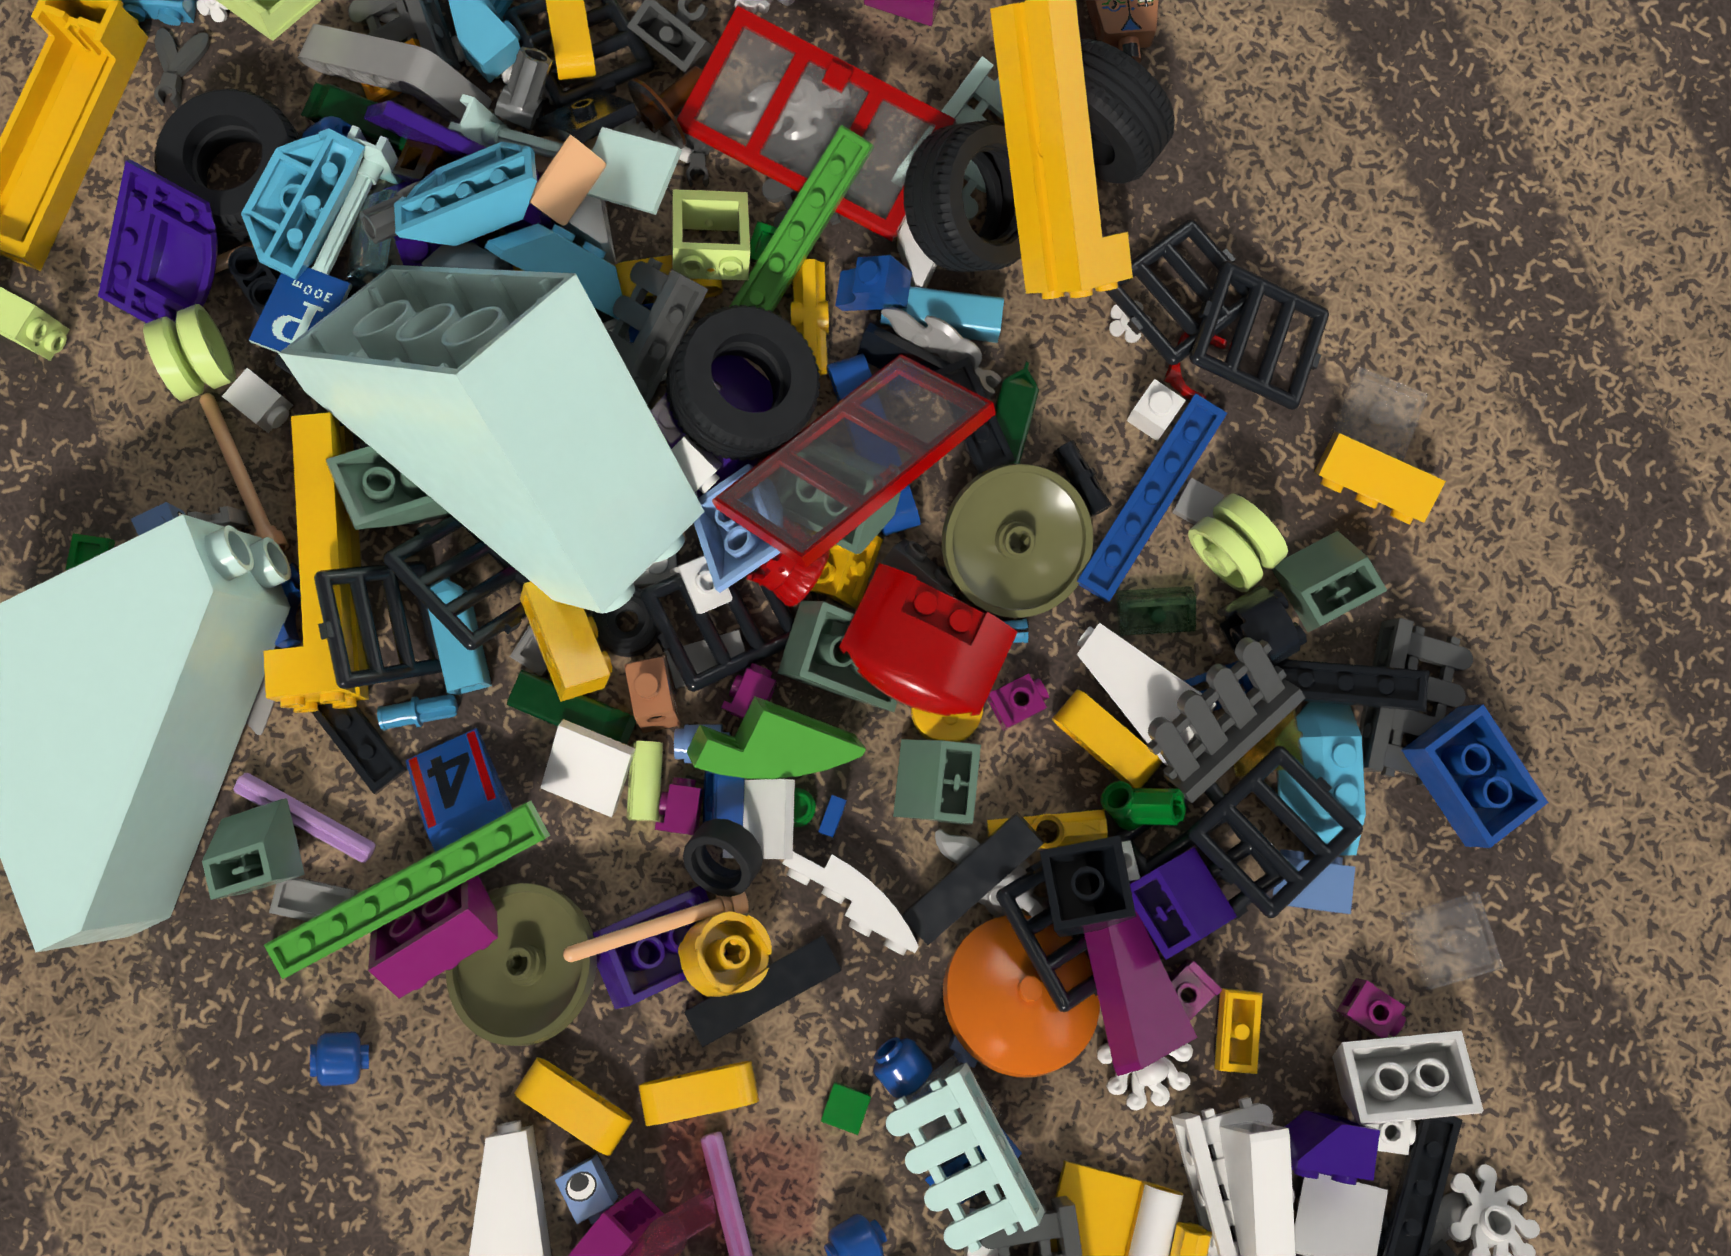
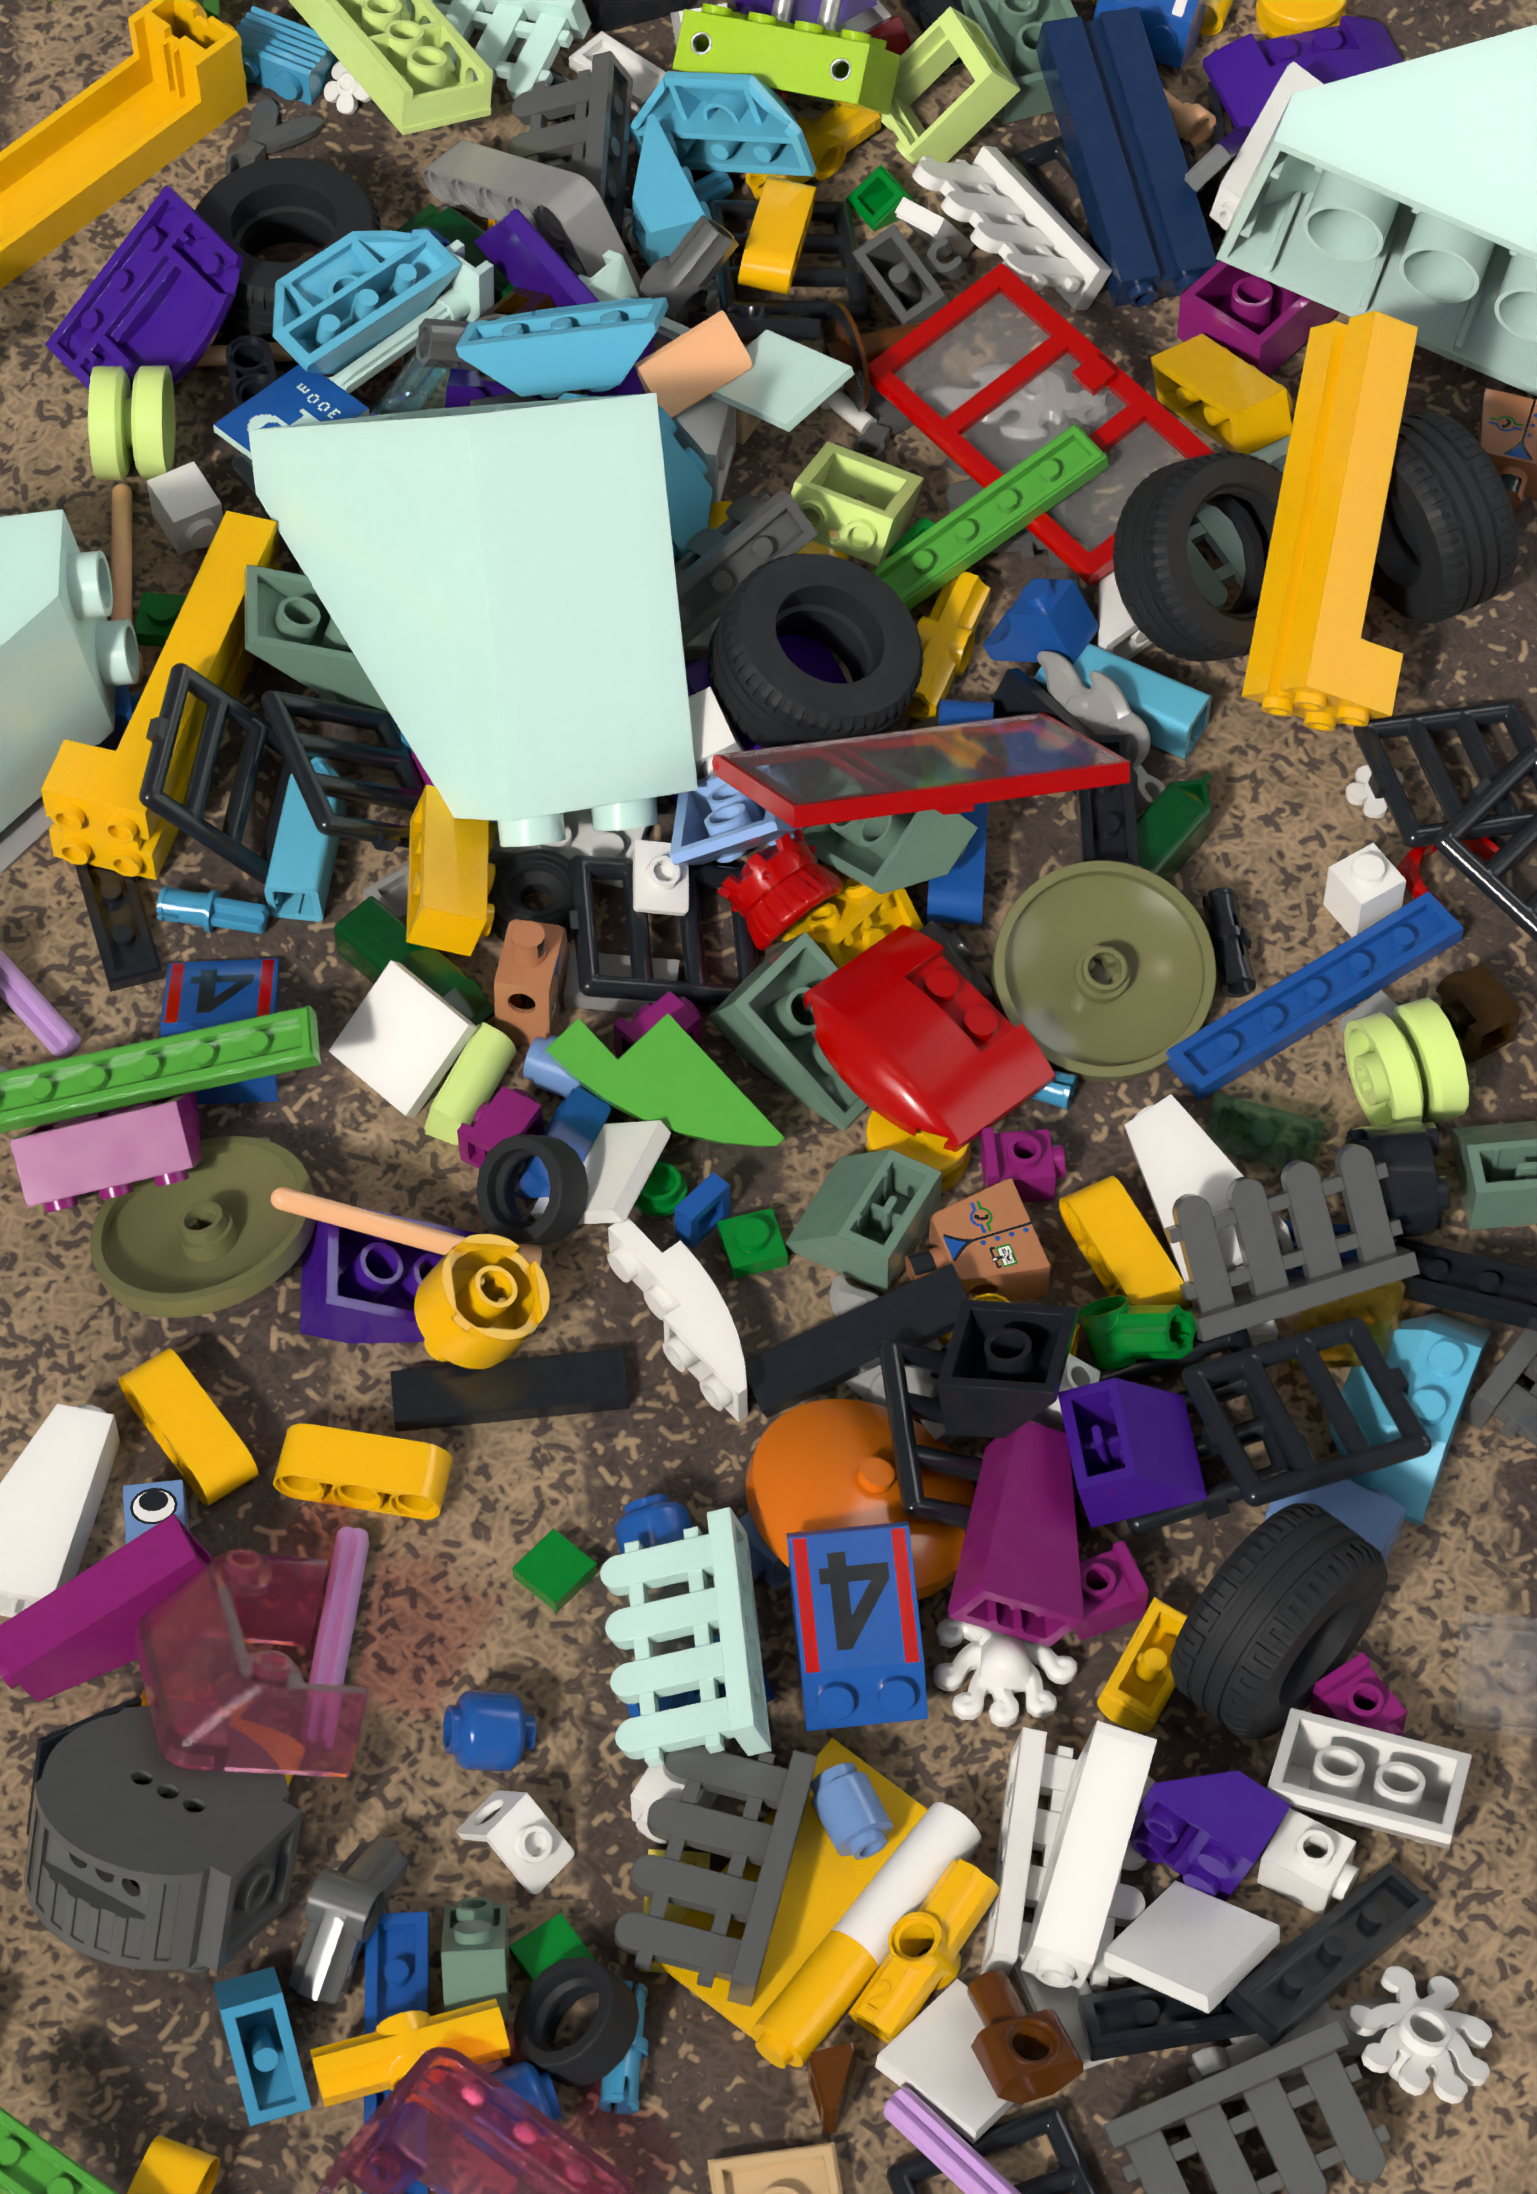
camera: 25 degrees right, 25 degrees down
none -> green plate [134,592,187,647]
none -> green plate [717,1208,788,1279]
none -> blue slope [786,1521,928,1731]
none -> medium blue brick [810,1763,893,1860]
none -> nougat torso [905,1178,1050,1302]
none -> yellow brick [1151,334,1293,455]
none -> black tyre [1170,1503,1388,1739]
none -> dark brown brick [1436,963,1521,1064]

